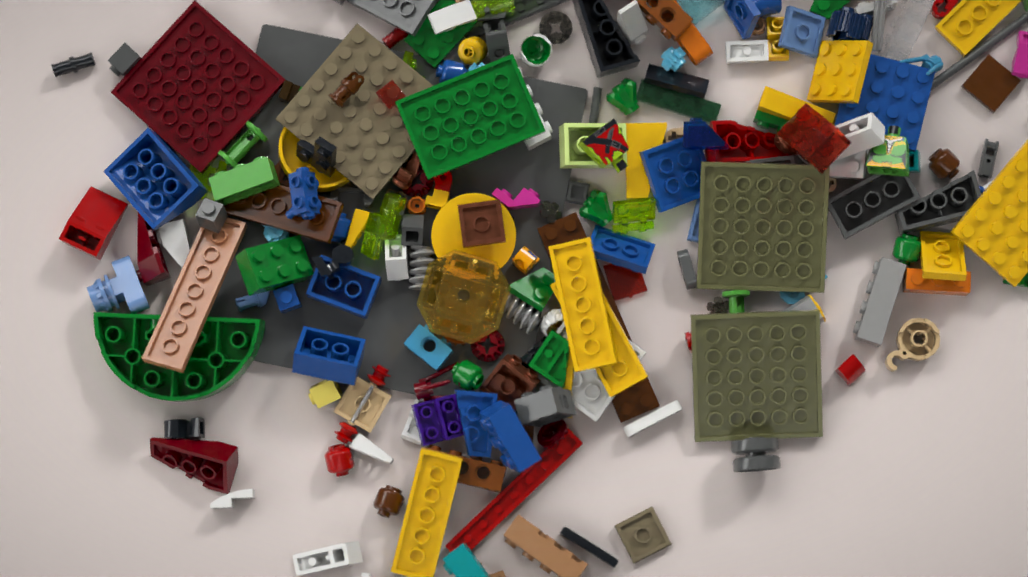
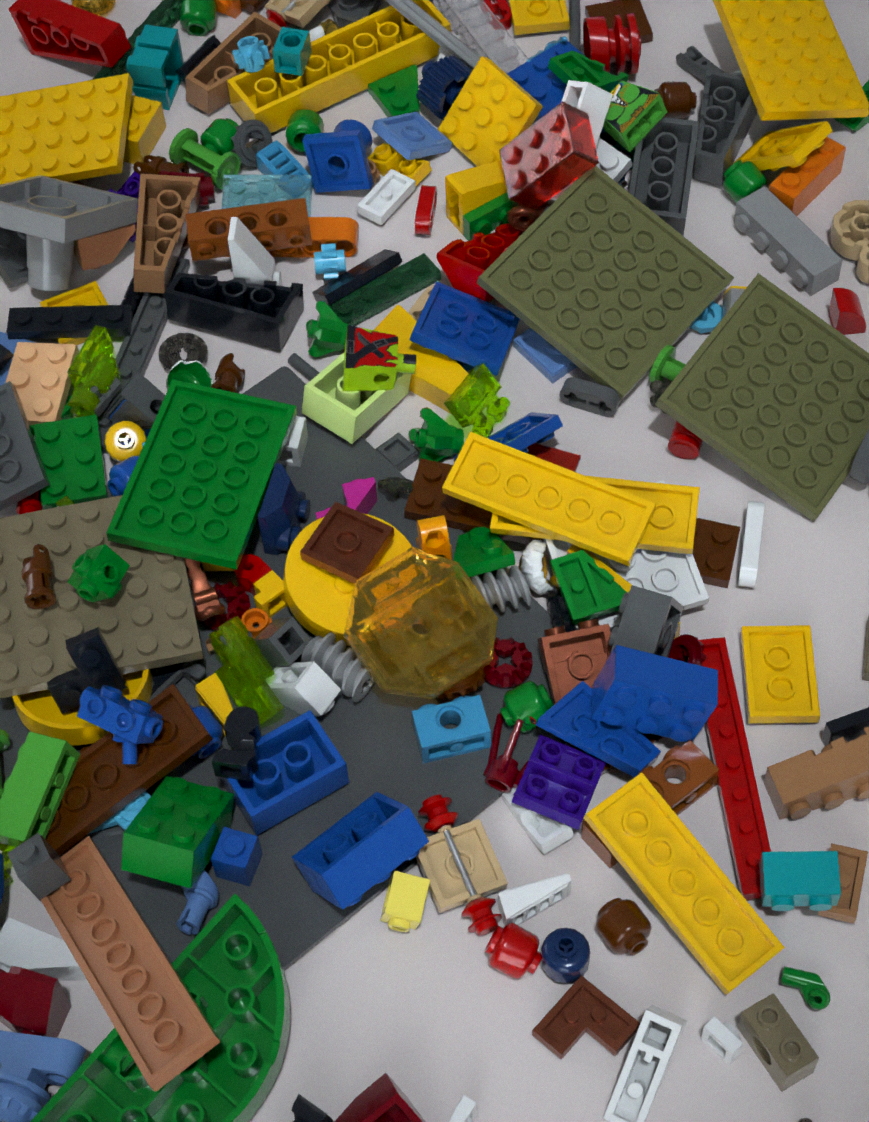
camera: 55 degrees left, 25 degrees down
clear red tile [376,80,406,110] -> none
white slope [428,0,477,35] -> none
clear blue slope [683,118,729,150] -> none
none -> green brick [67,544,130,603]
none -> reddish brown piece [211,353,245,393]
none -> dark blue slope [258,463,310,556]
none -> red beam [415,185,437,235]
none -> copper plate [532,975,640,1060]
none -> dark blue head [541,927,591,984]
none -> green wing [548,50,629,92]
none -> red wheel [583,13,641,75]
none -> yellow plate [740,625,820,724]

